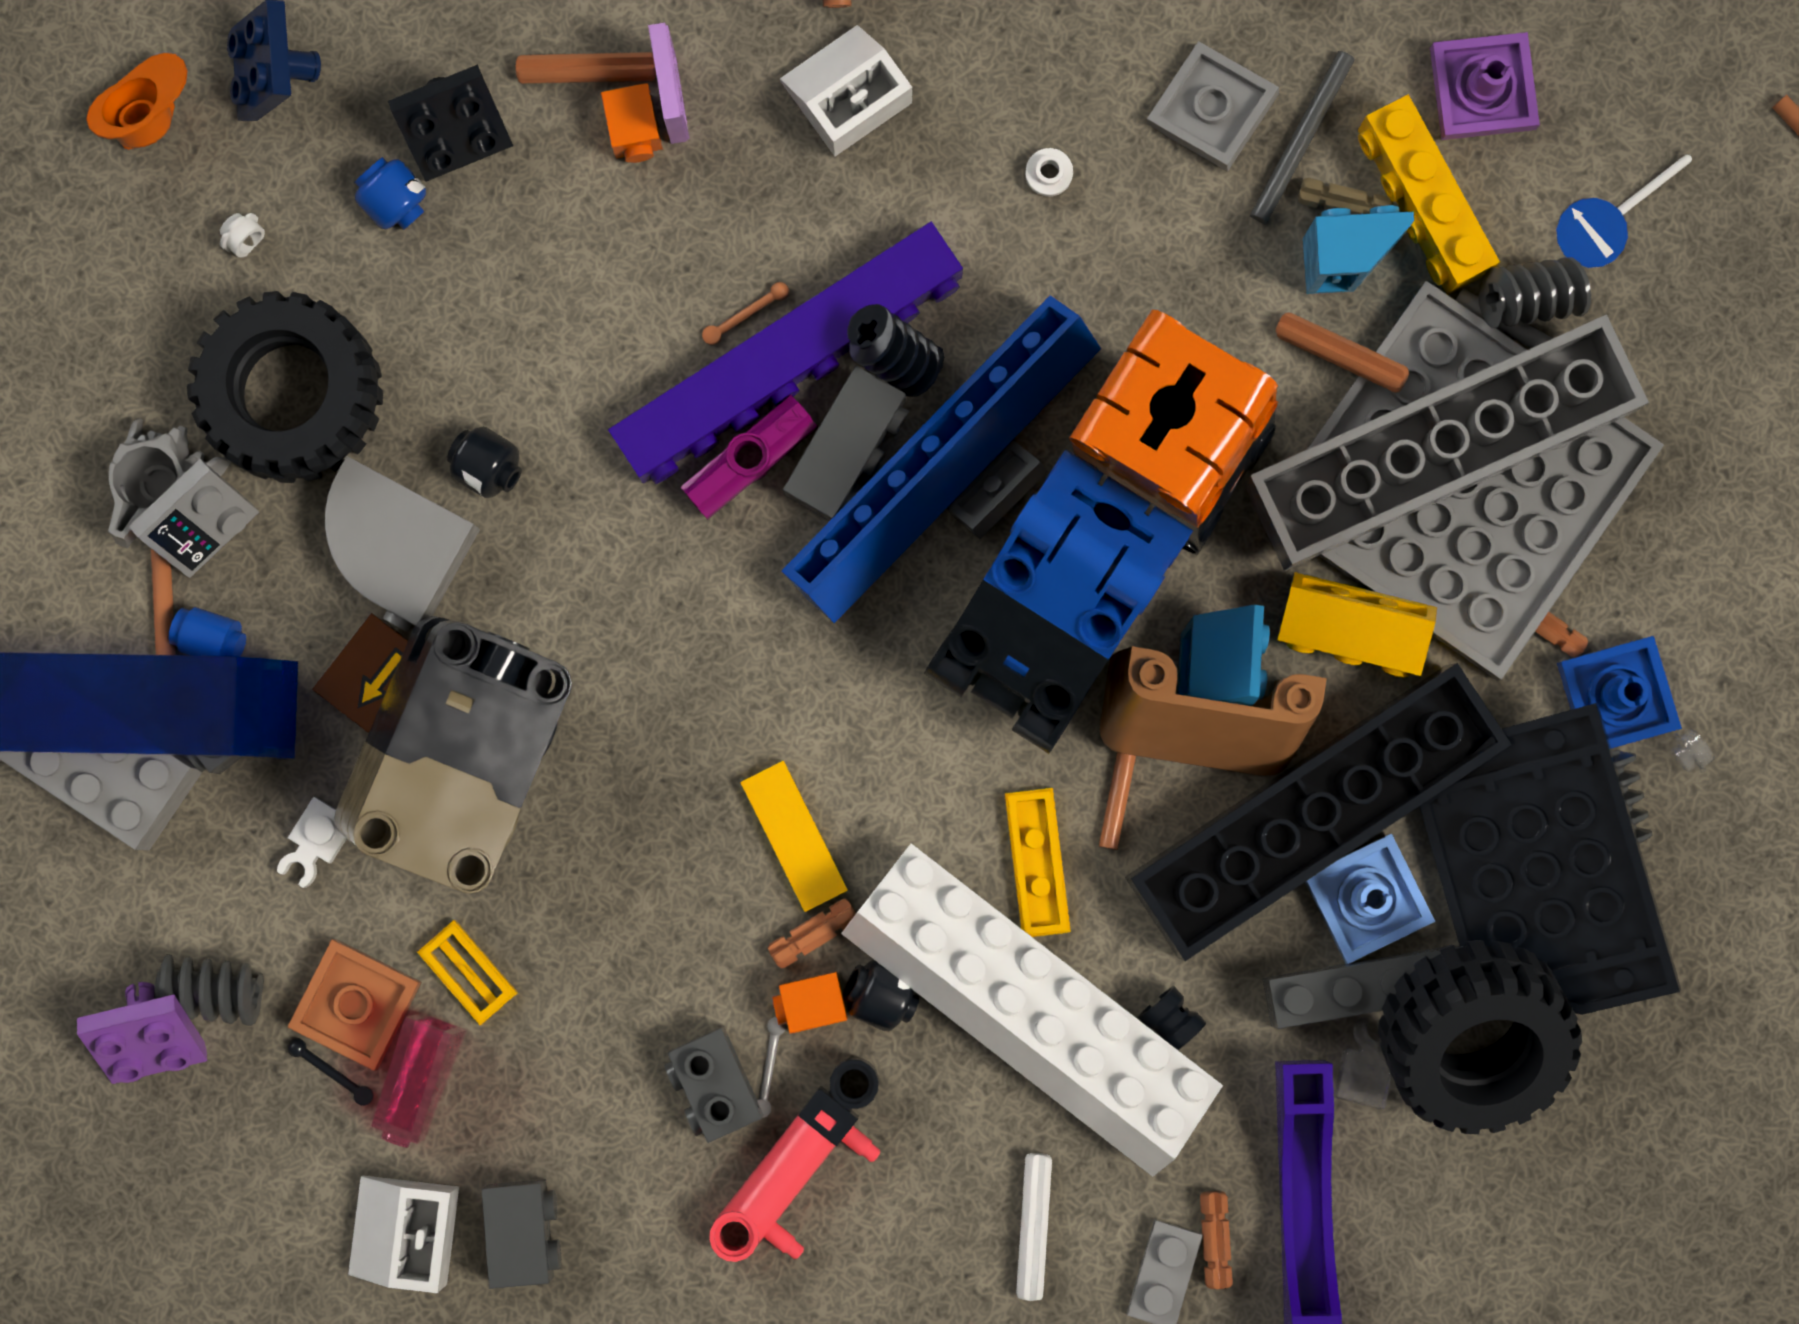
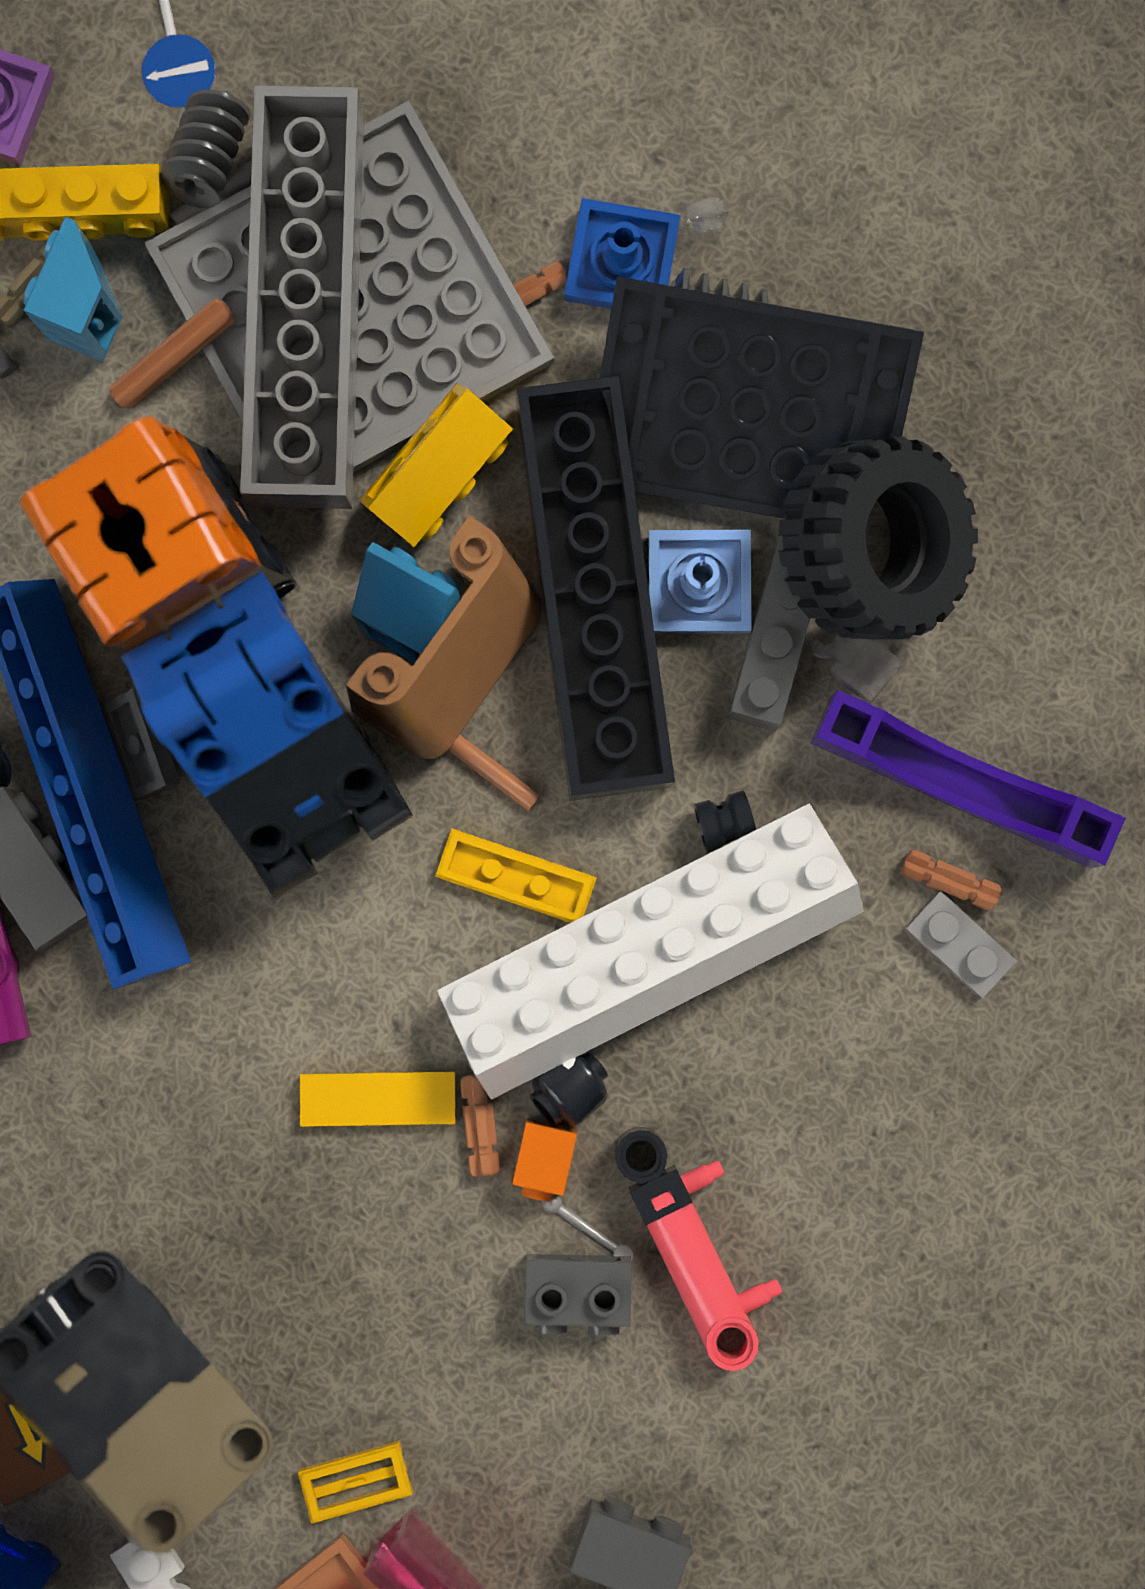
camera: 65 degrees left, 0 degrees up
white axle [1016,1153,1052,1301] -> none

